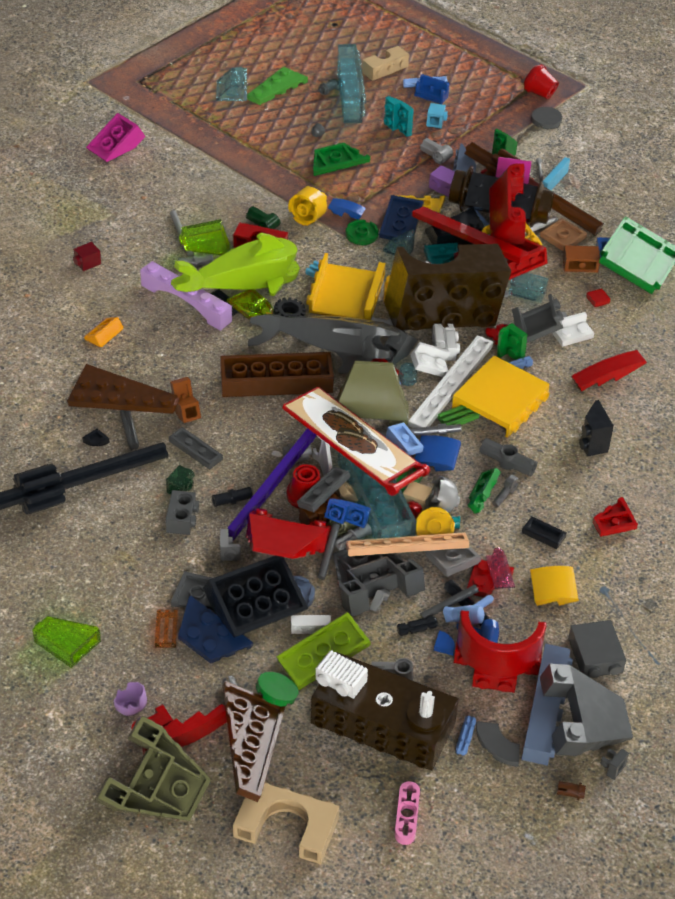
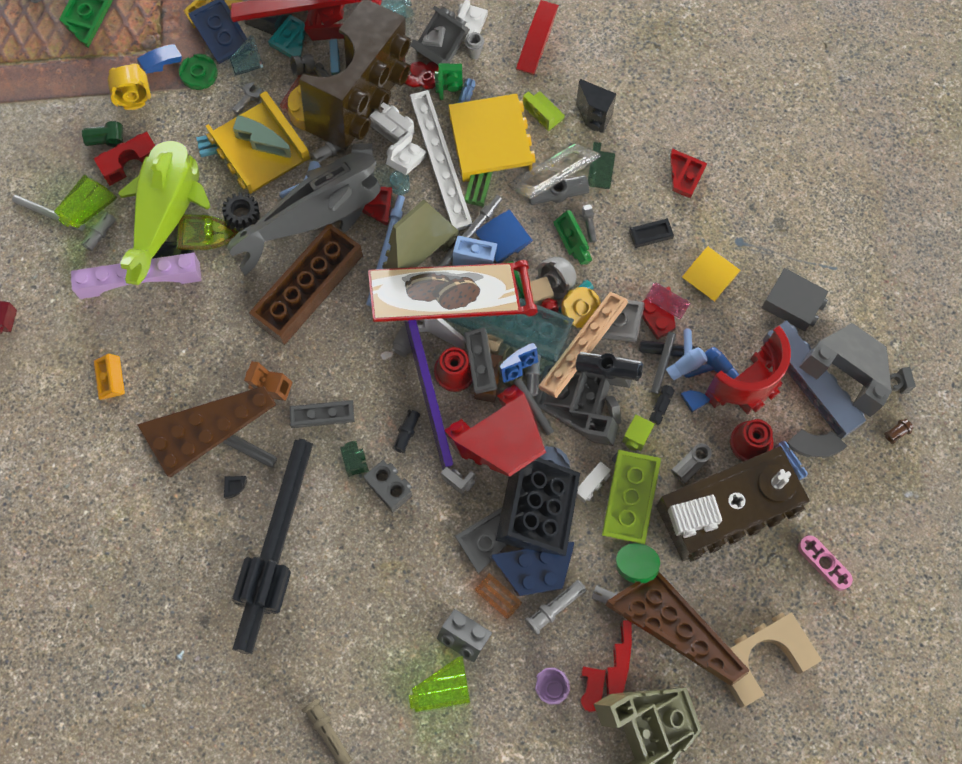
camera: 45 degrees left, 25 degrees up
none -> flat silver bar [232,82,263,115]
none -> sand green slope [233,115,291,158]
none -> light grey tile [422,26,446,47]
none -> dark grey bracket [437,609,492,662]
none -> light grey cone [465,32,484,59]
none -> clear door [508,144,601,199]
none -> lime panel [523,91,565,131]
none -> light grey pin [525,580,587,635]
none -> black piece [576,352,643,381]
none -> clear green panel [588,142,615,189]
none -> lime brick [622,414,655,451]
none -> red piece [729,419,774,462]

